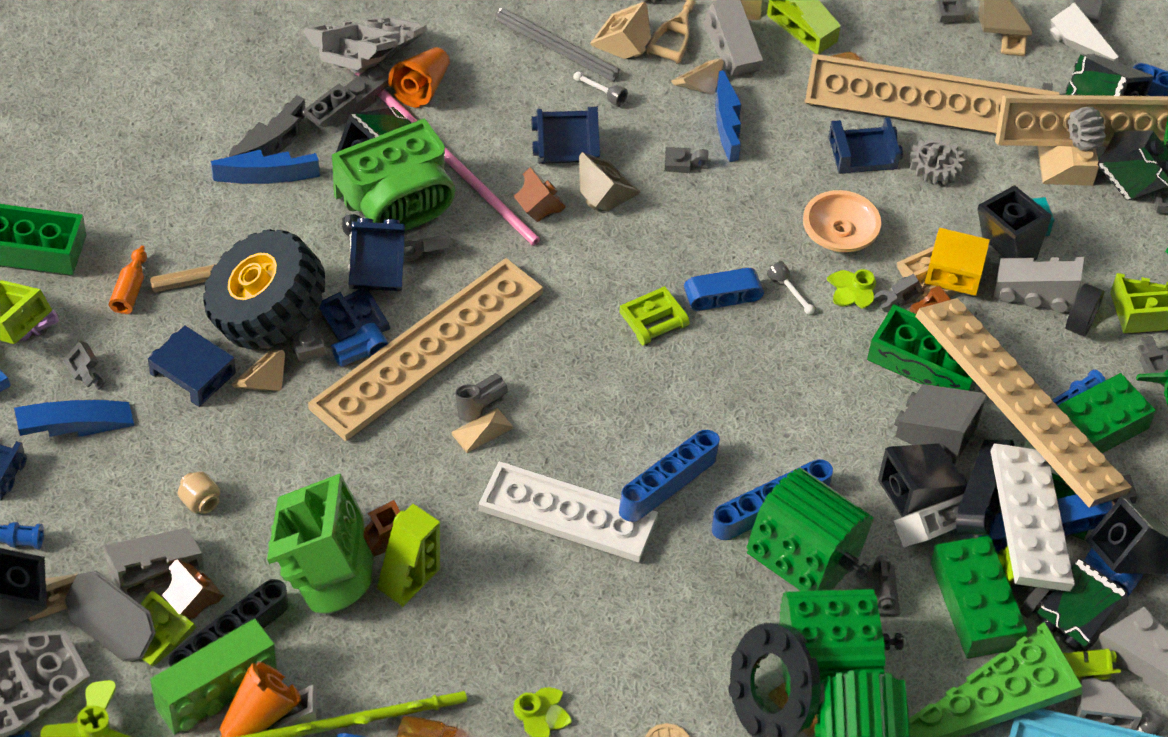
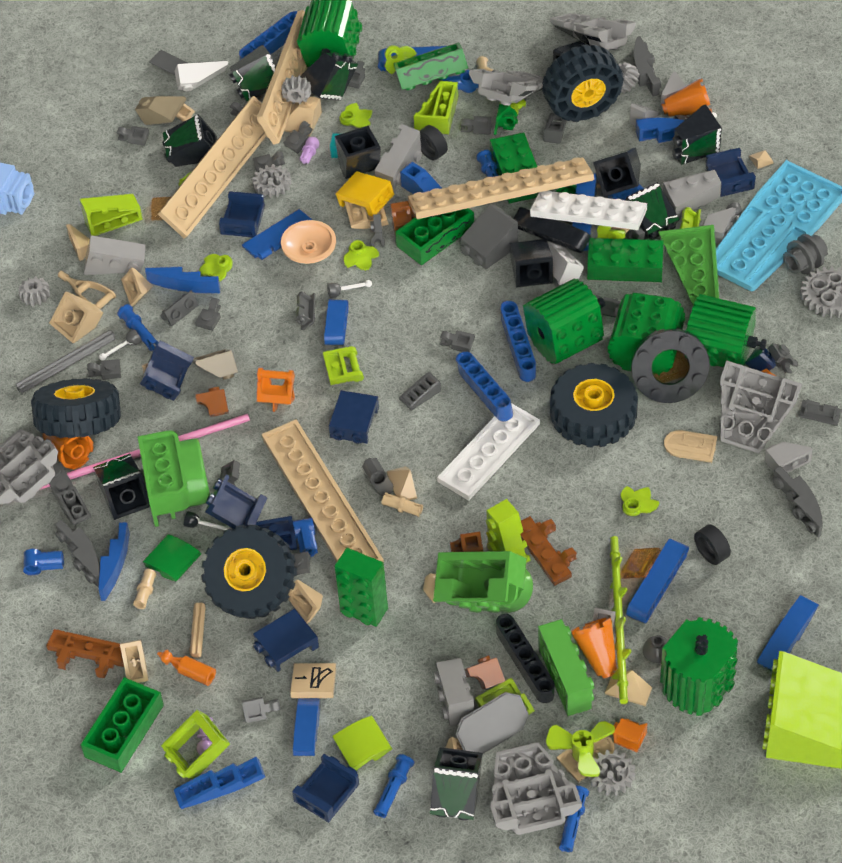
camera: 65 degrees left, 0 degrees up
tan head [178,472,221,514] -> none
none -> blue piece [23,549,64,575]
none -> black wheel [31,378,121,438]
none -> dark orange hinge [47,629,124,679]
none -> dark grey plate [87,359,121,380]
none -> blue pin [117,304,158,351]
none -> tan slope [120,640,148,683]
none -> tan pin [133,569,156,609]
none -> green slope [143,534,201,582]
none -> dark grey hinge [160,290,199,326]
none -> black slope [162,114,217,167]
none -> lime plate [199,254,233,282]
none -> blue windscreen [242,209,312,260]
none -> dark grey plate [253,151,285,172]
none -> orange piece [257,368,295,412]
none -> dark grey plate [283,121,313,154]
none -> tan tile [291,663,336,698]
none -> dark grey hinge [296,291,316,330]
none -> lavender axle [300,137,319,164]
none -> dark blue panel [329,390,379,444]
none -> lime slope [332,715,393,770]
none -> green brick [334,547,388,627]
none -> lime plate [339,103,373,128]
none -> tan pin [382,493,423,517]
none -> dark grey slope [399,372,441,411]
none -> blue slope [400,162,442,194]
none -> dark grey plate [440,330,475,352]
none -> dark orange hinge [520,516,577,586]
none -> black wheel [550,363,638,448]

